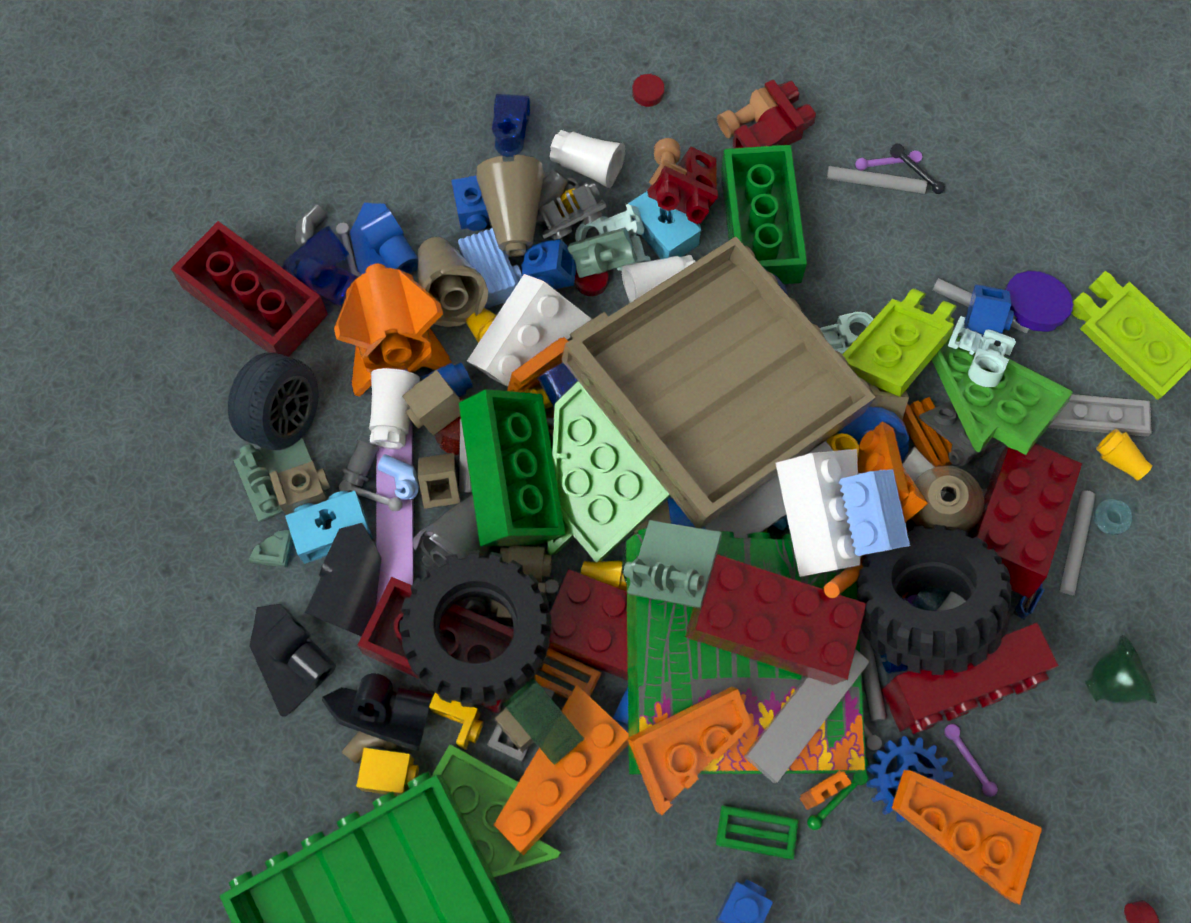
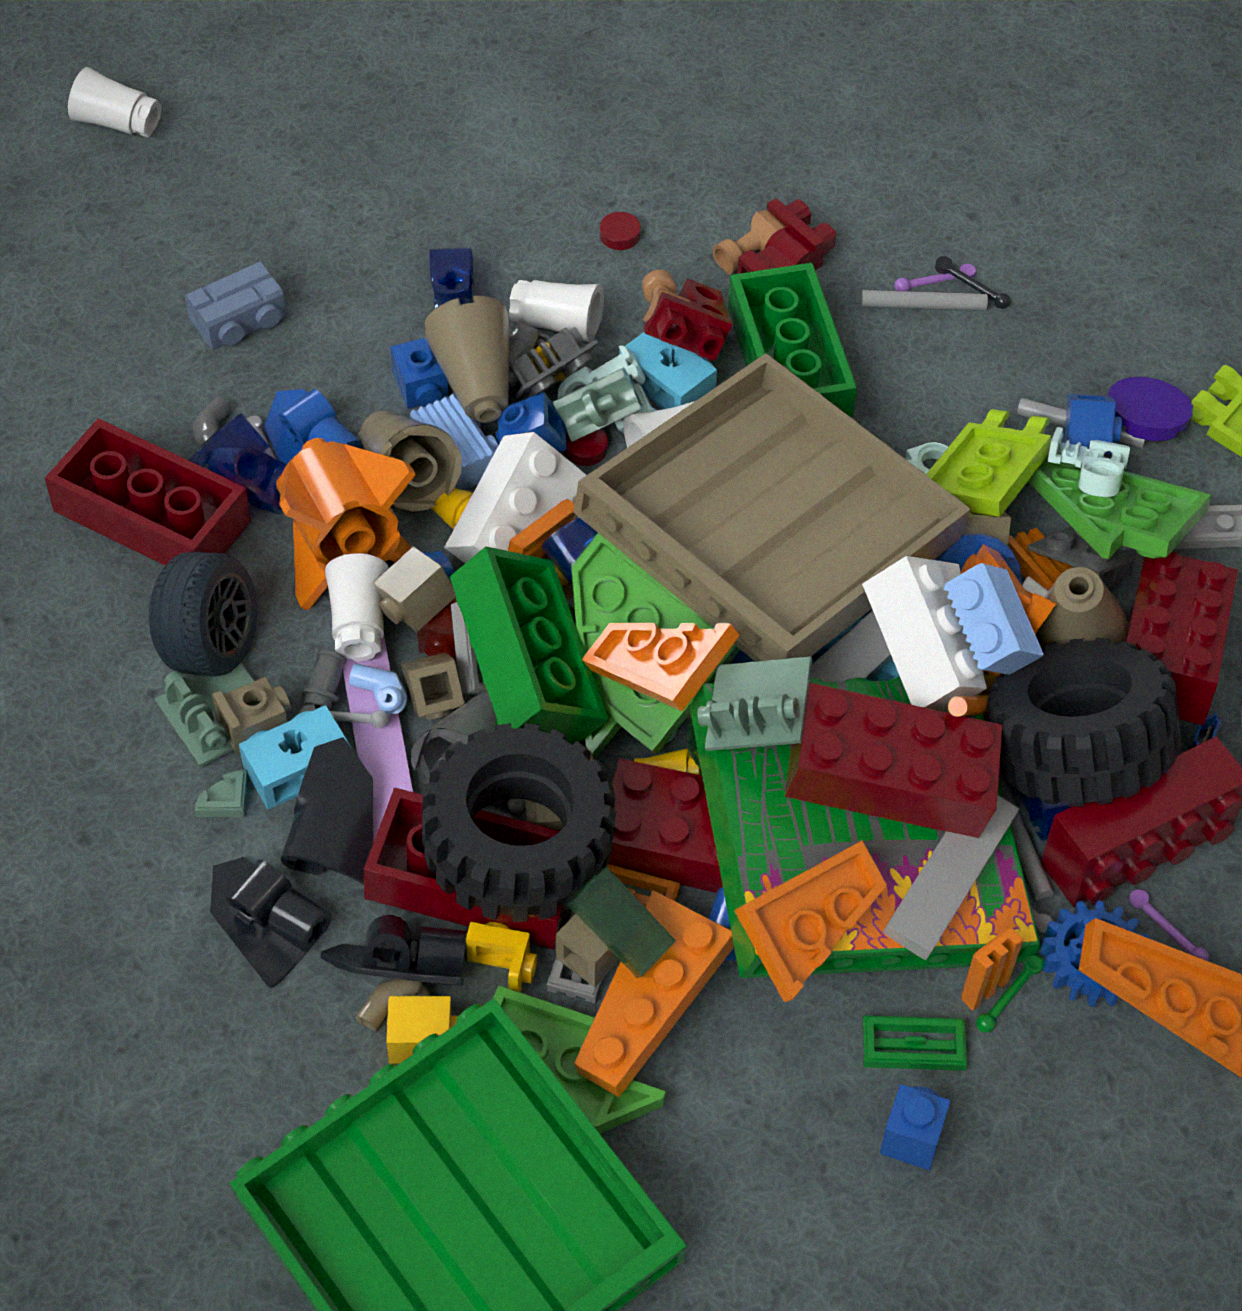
camera: 10 degrees left, 15 degrees down
none -> sand blue brick [185,262,287,351]
none -> orange wing [582,623,740,711]

